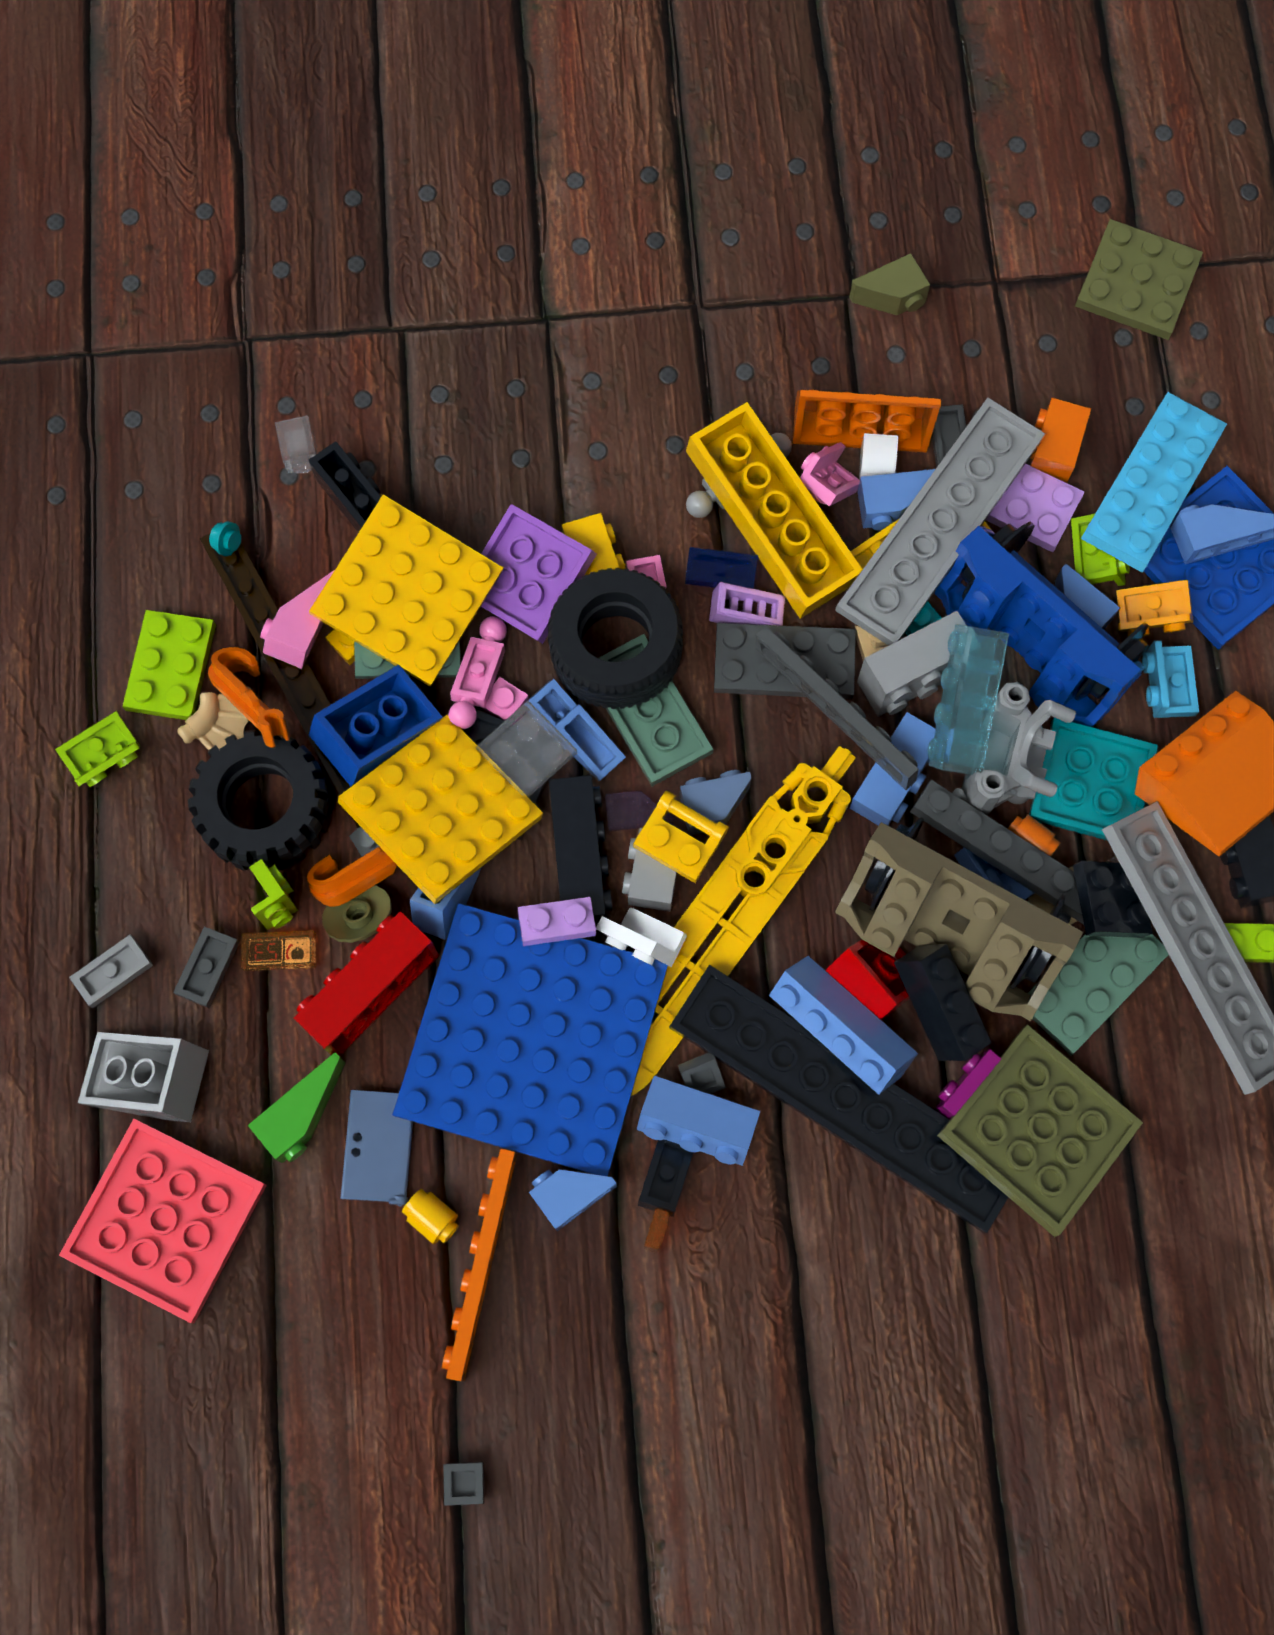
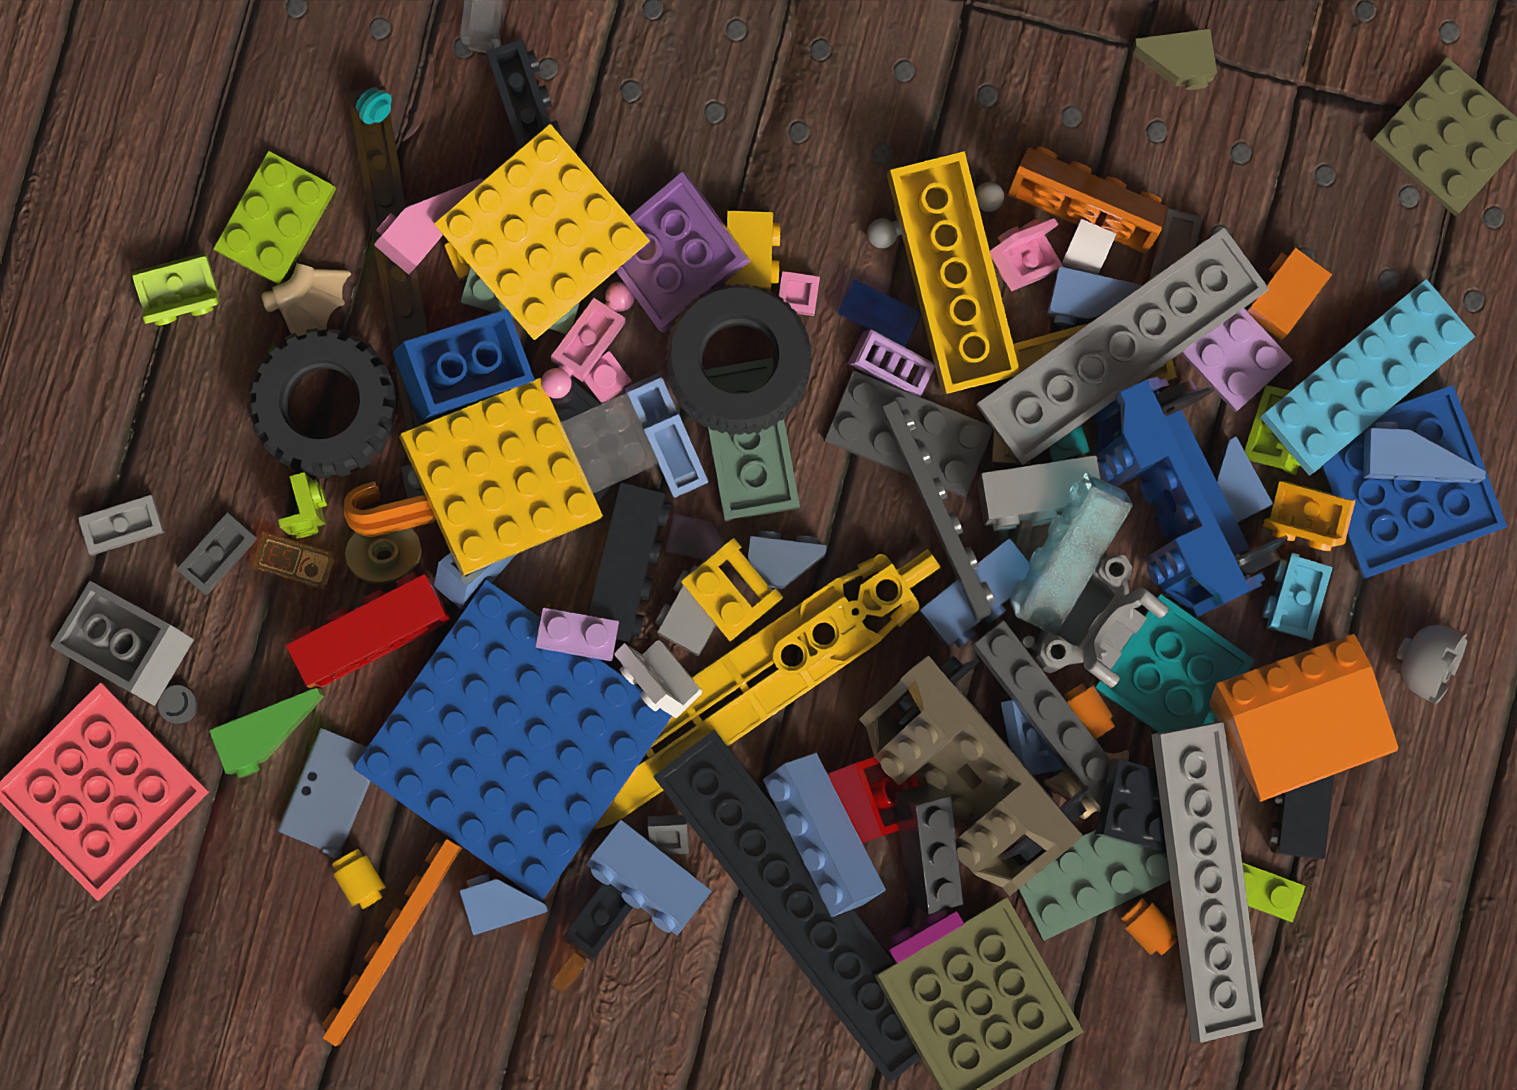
camera: 15 degrees right, 10 degrees up
orange piece [208,647,290,748] -> none
none -> dark grey tile [158,685,198,724]
none -> orange brick [1121,898,1178,955]

